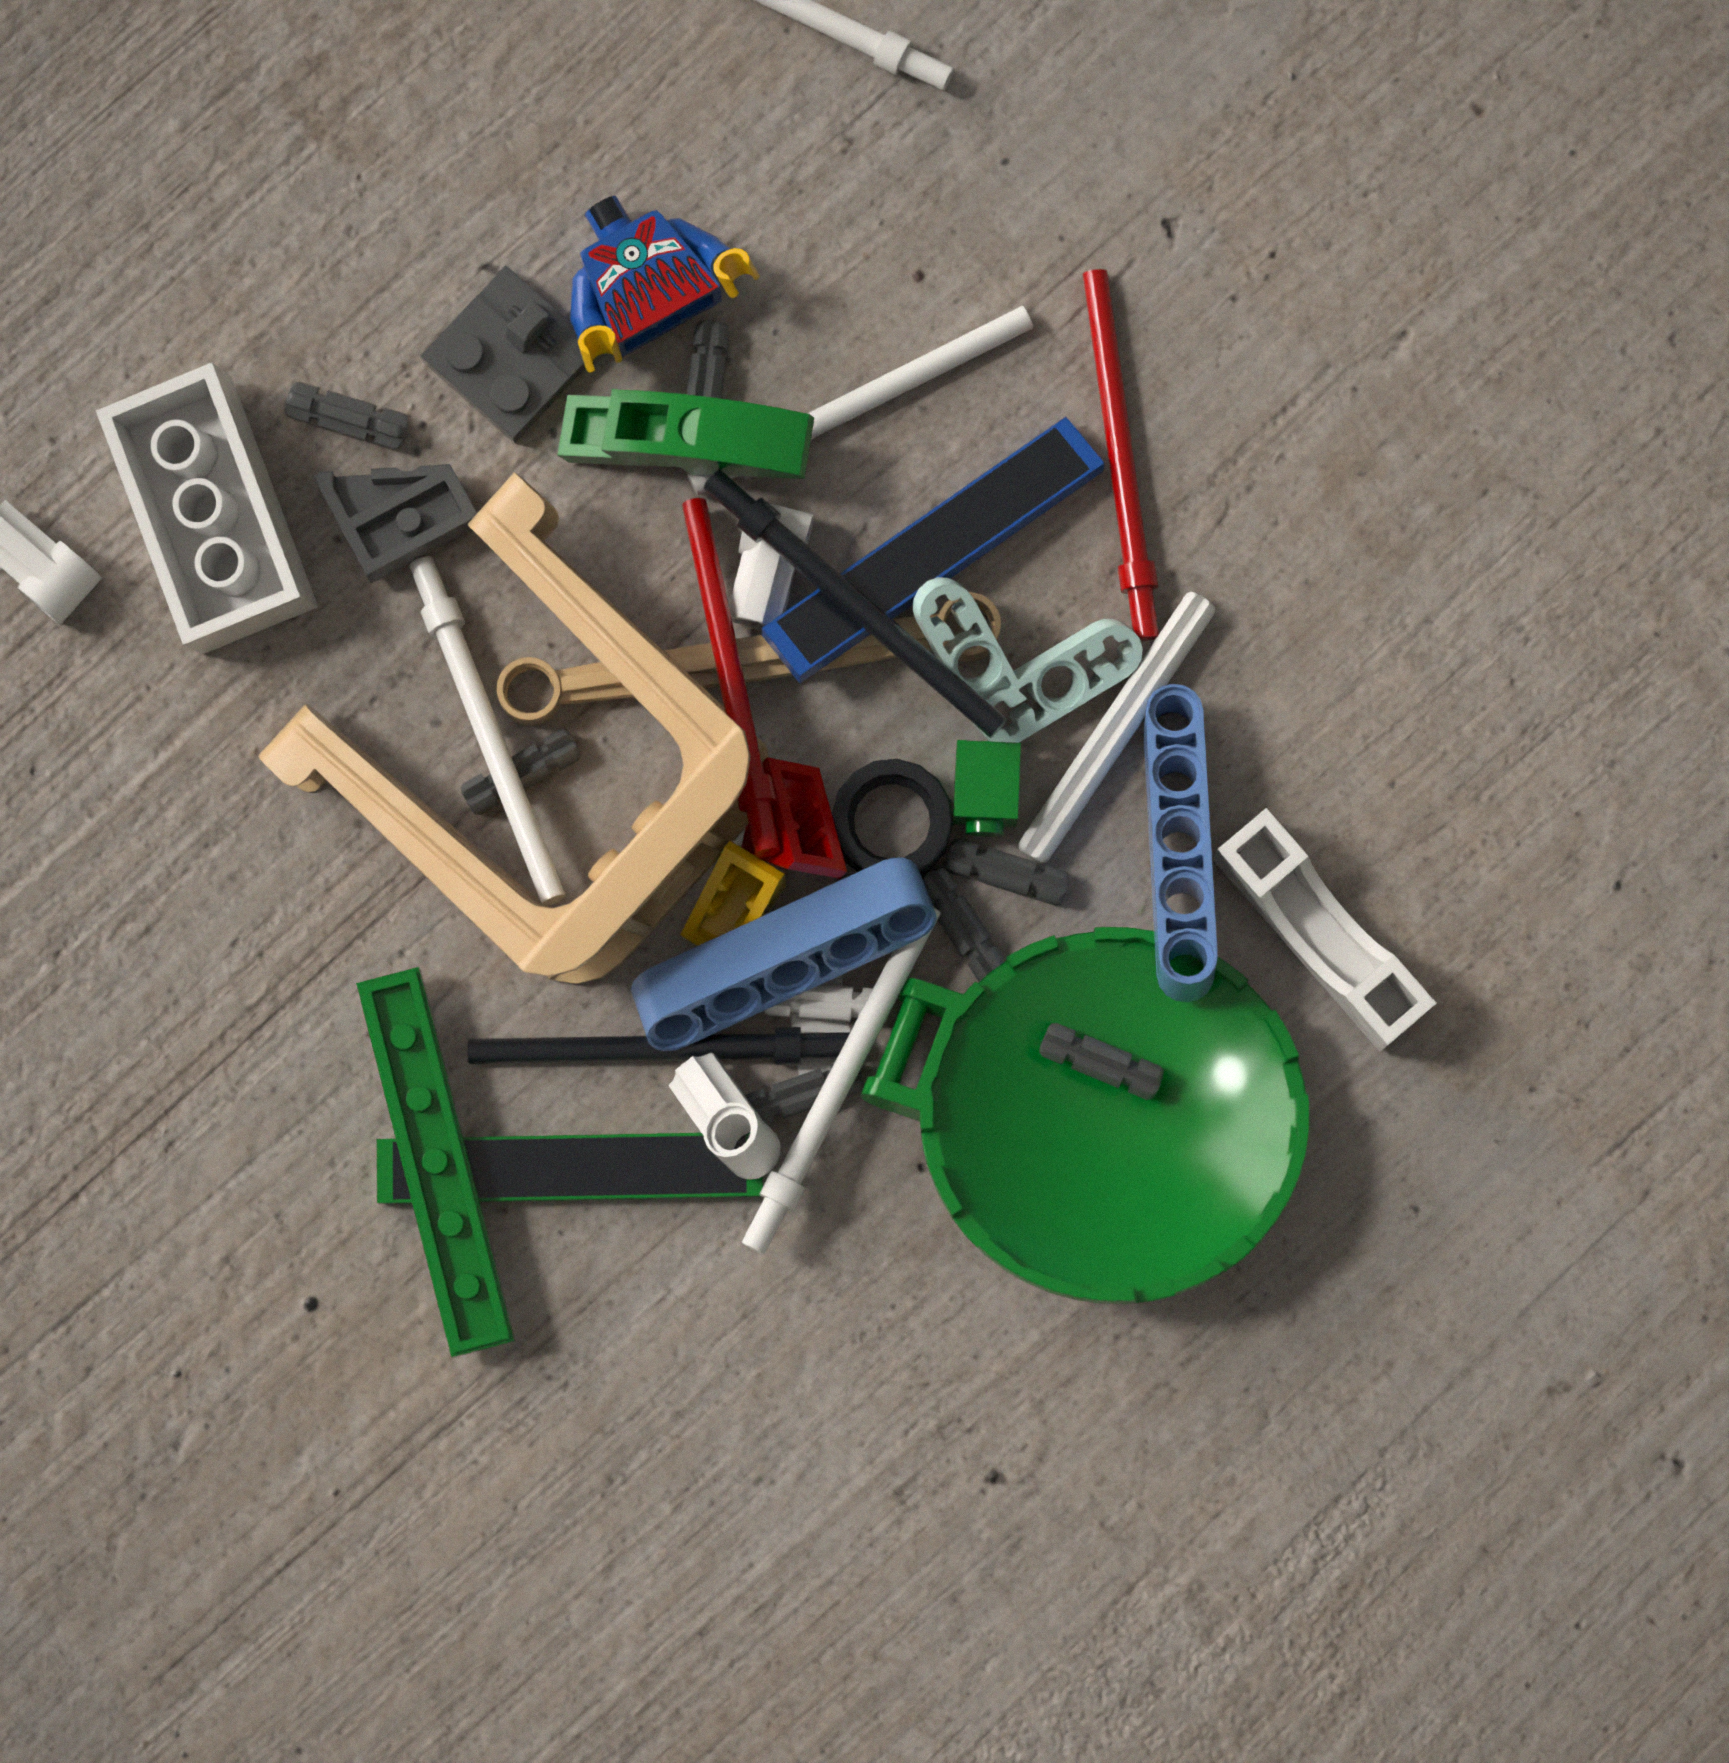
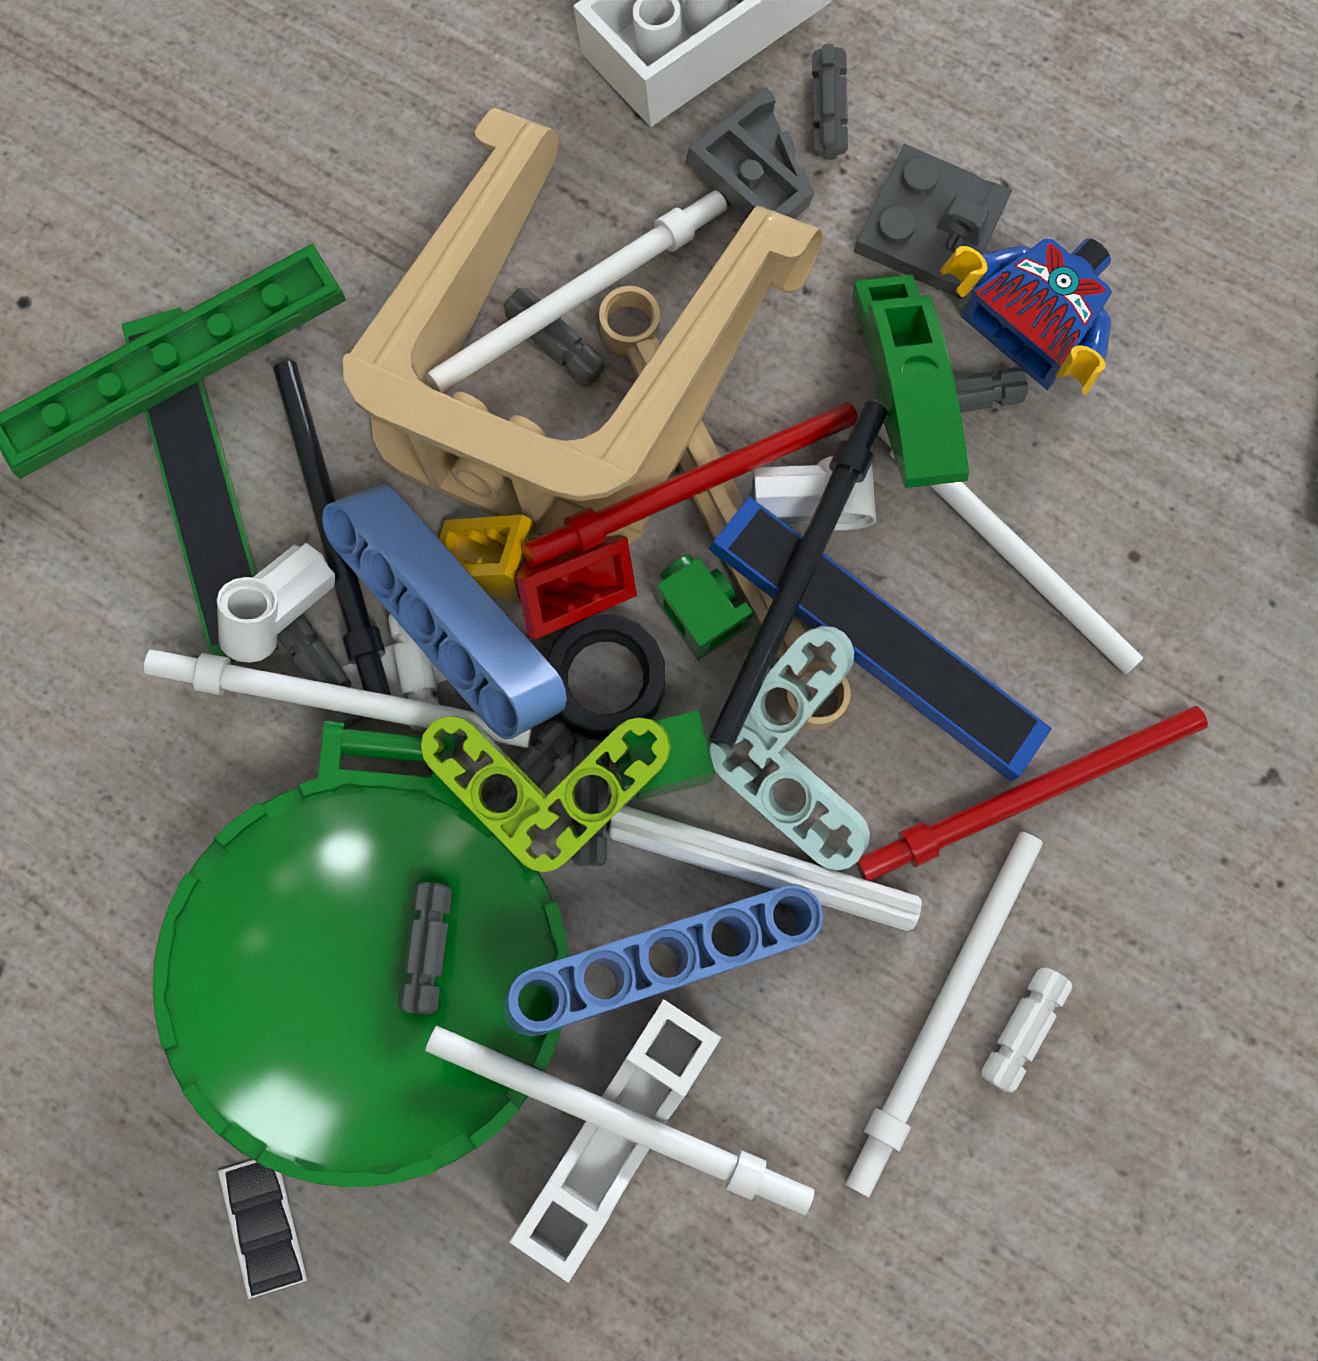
camera: 70 degrees right, 5 degrees down
none -> sticker [218,1160,308,1299]
none -> lime beam [421,716,671,872]
none -> white bar [425,1026,815,1216]
none -> green brick [656,555,753,661]
none -> white bar [845,832,1043,1198]
none -> white axle [981,967,1072,1093]

